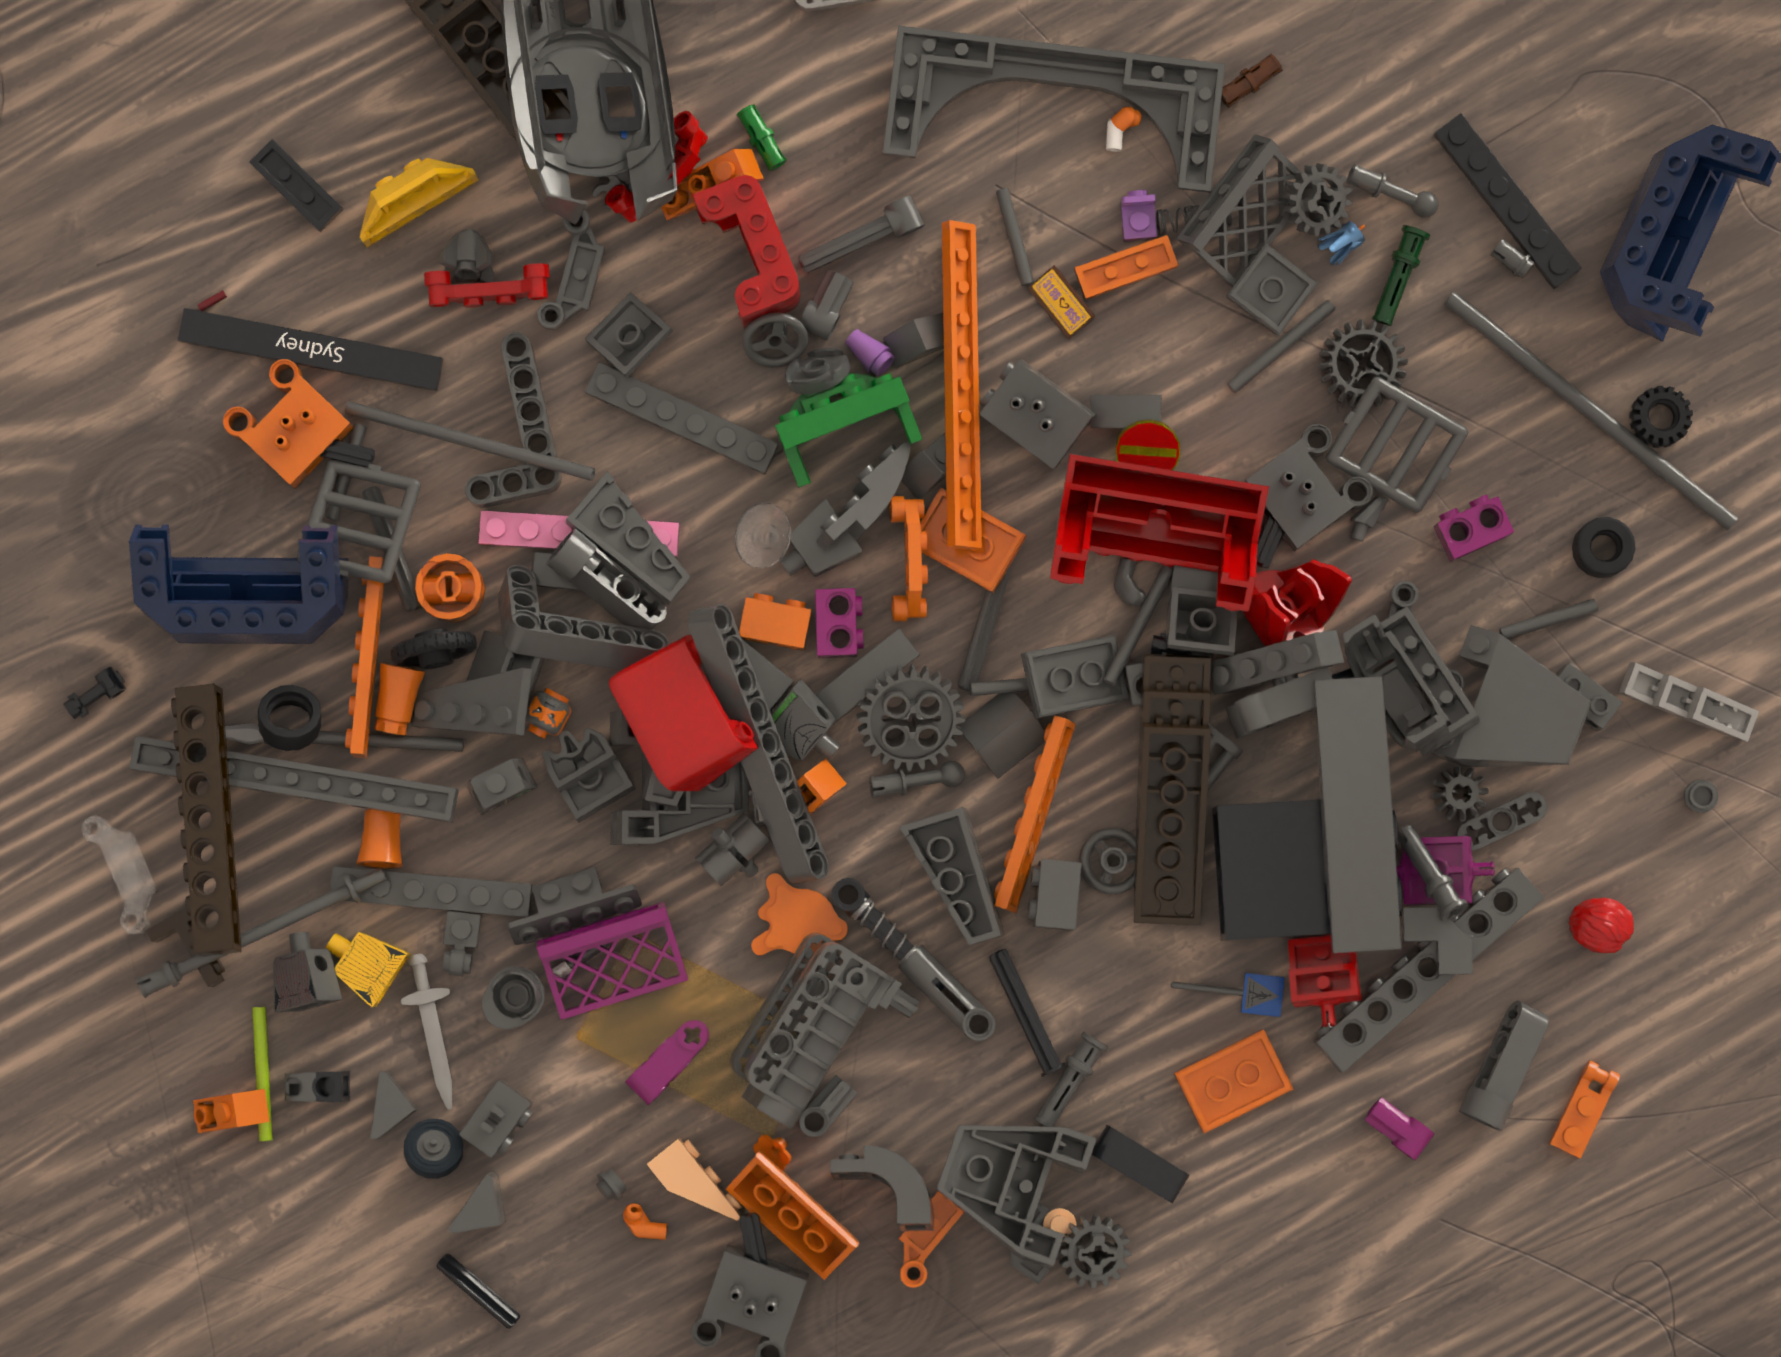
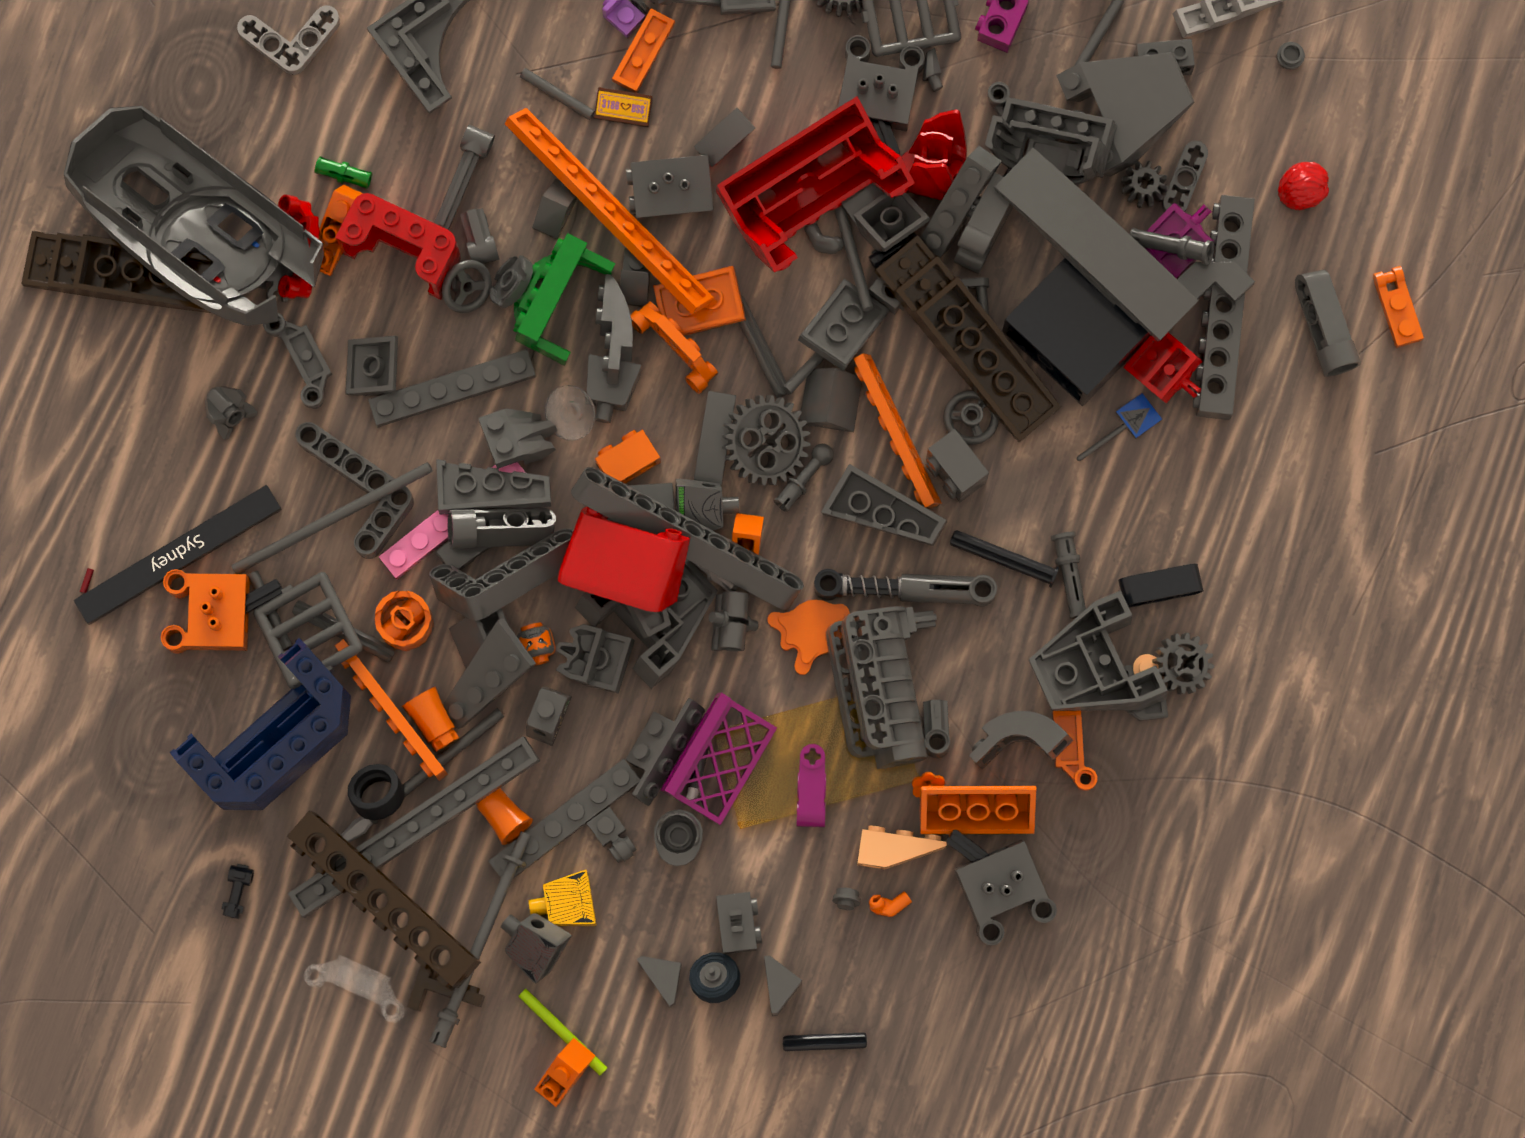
camera: 40 degrees left, 5 degrees down
black plate [249,139,343,233] -> none
leg [285,1071,350,1102] -> none
yellow wedge [359,158,479,248] -> none
black wheel [391,629,477,669] -> none
light grey sword [400,953,452,1110] -> none
red plate [424,263,550,308] -> none
magenta brick [815,588,864,658] -> none
medium lavender cone [845,329,895,376] -> none
red piece [1115,419,1181,470] -> none
orange tile [1174,1029,1293,1134] -> none
magenta piece [1364,1097,1435,1161] -> none
none -> dark grey plate [478,408,558,469]

